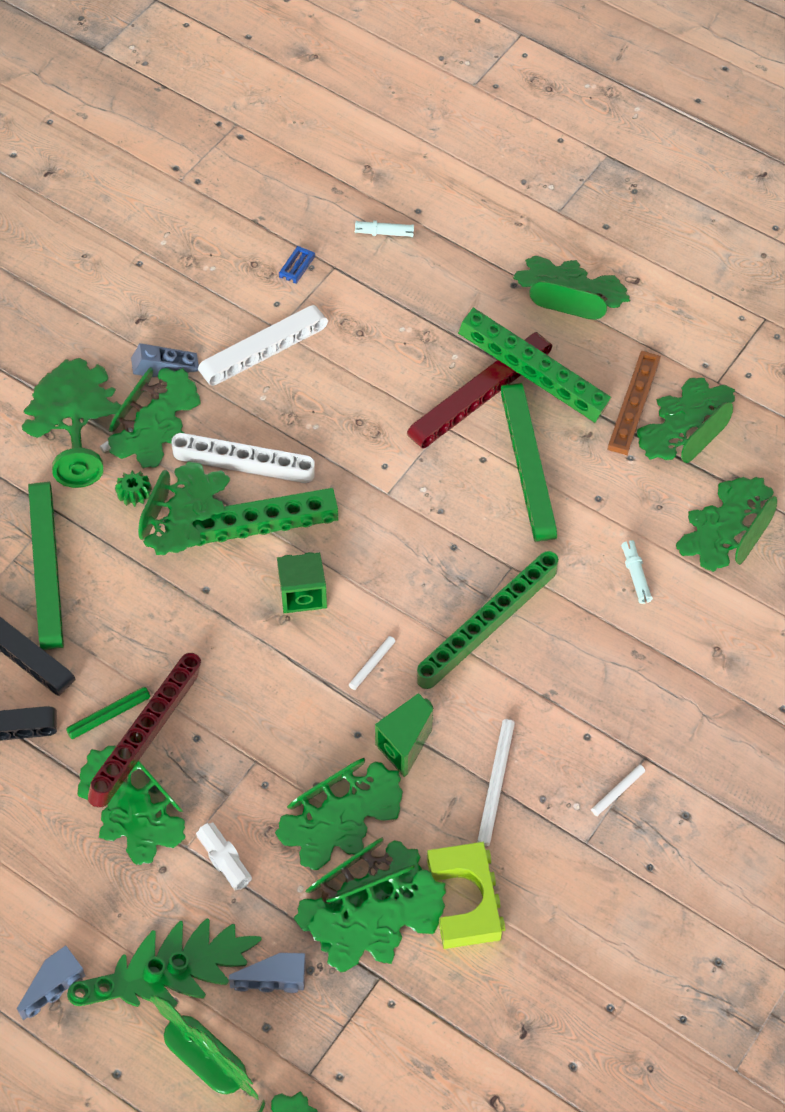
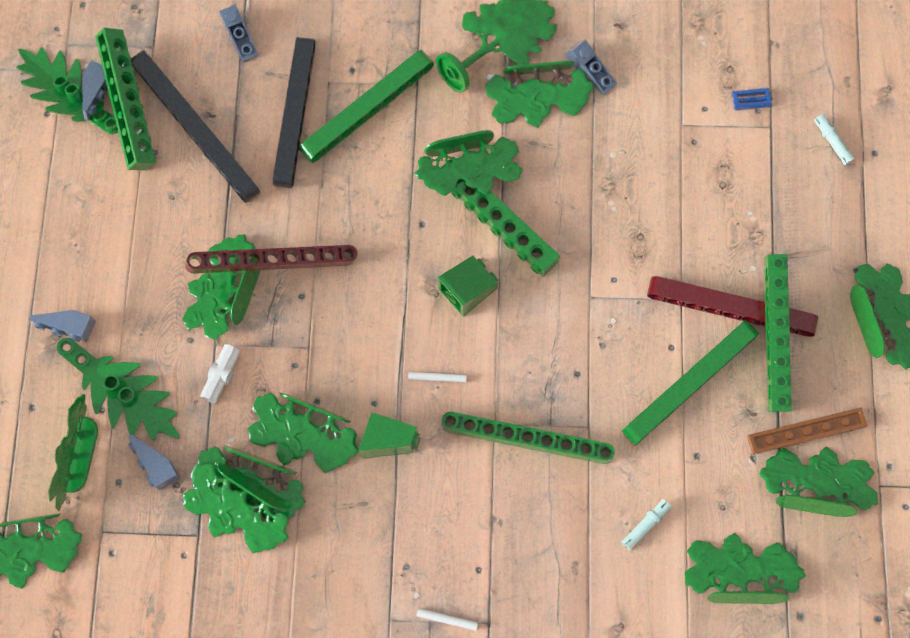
camera: 60 degrees right, 15 degrees up
green axle [66,687,150,739] -> none
green gear [115,470,152,507] -> none
white beam [172,433,315,483] -> none
white beam [198,305,328,386] -> none
lime arch [427,842,505,949] -> none
white axle [477,719,515,847] -> none

